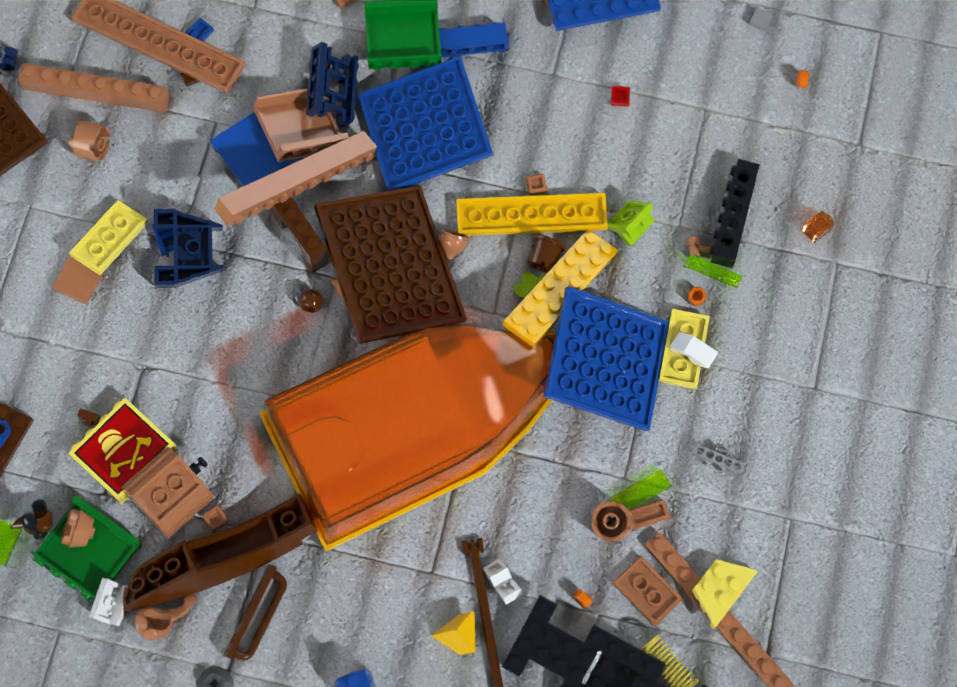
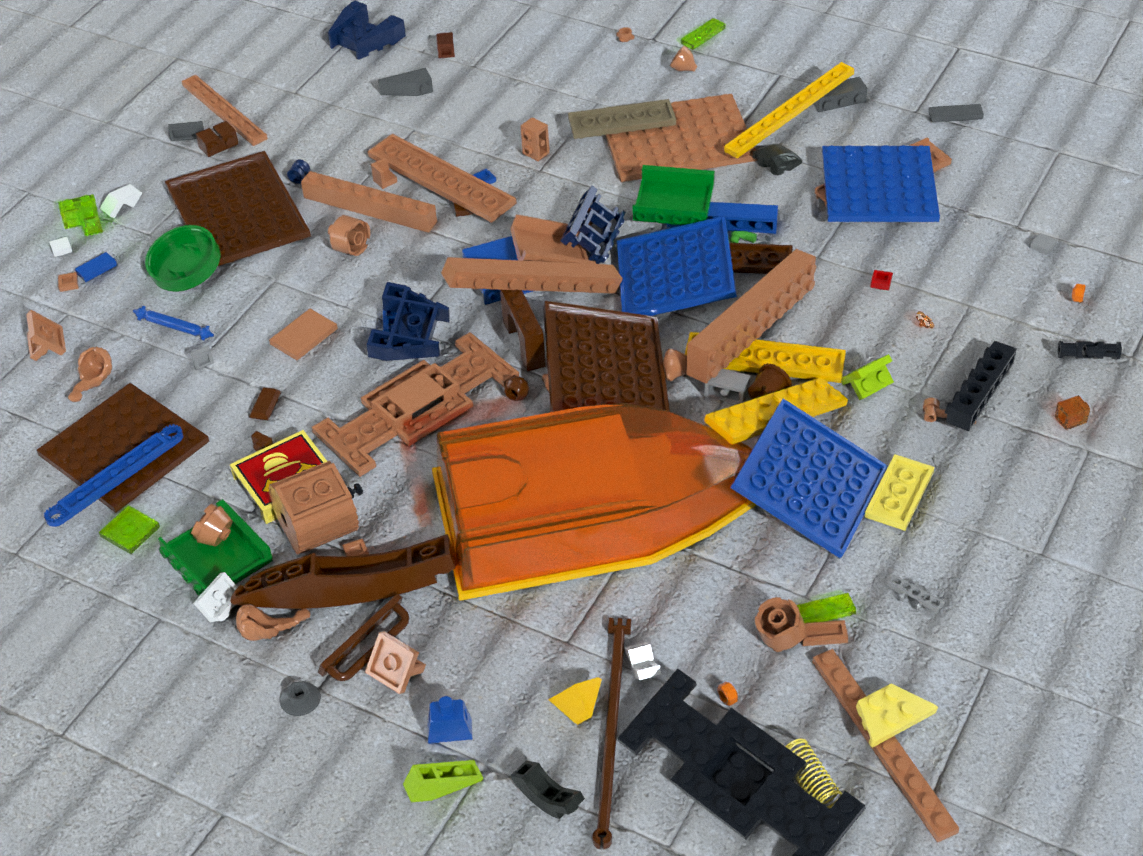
camera: 20 degrees right, 25 degrees down
cap [10,499,52,540] -> none
light yellow plate [69,200,148,275] -> none
nougat tile [526,173,548,196] -> none
nougat tile [612,556,683,627] -> none
white slope [669,332,718,368] -> none
clear neon green tile [685,254,742,288] -> none
orange tile [687,287,706,306] -> none
none -> reddish brown tile [249,387,281,421]
none -> nougat piece [312,332,519,477]
none -> bracket [365,631,426,694]
none -> nougat panel [371,158,397,189]
none -> nougat brick [687,249,816,384]
none -> light grey brick [704,369,751,404]
none -> bright green arm [729,231,757,243]
none -> reddish brown tile [730,243,793,274]
none -> clear orange plant [916,311,934,329]
none -> black piece [1057,341,1122,359]

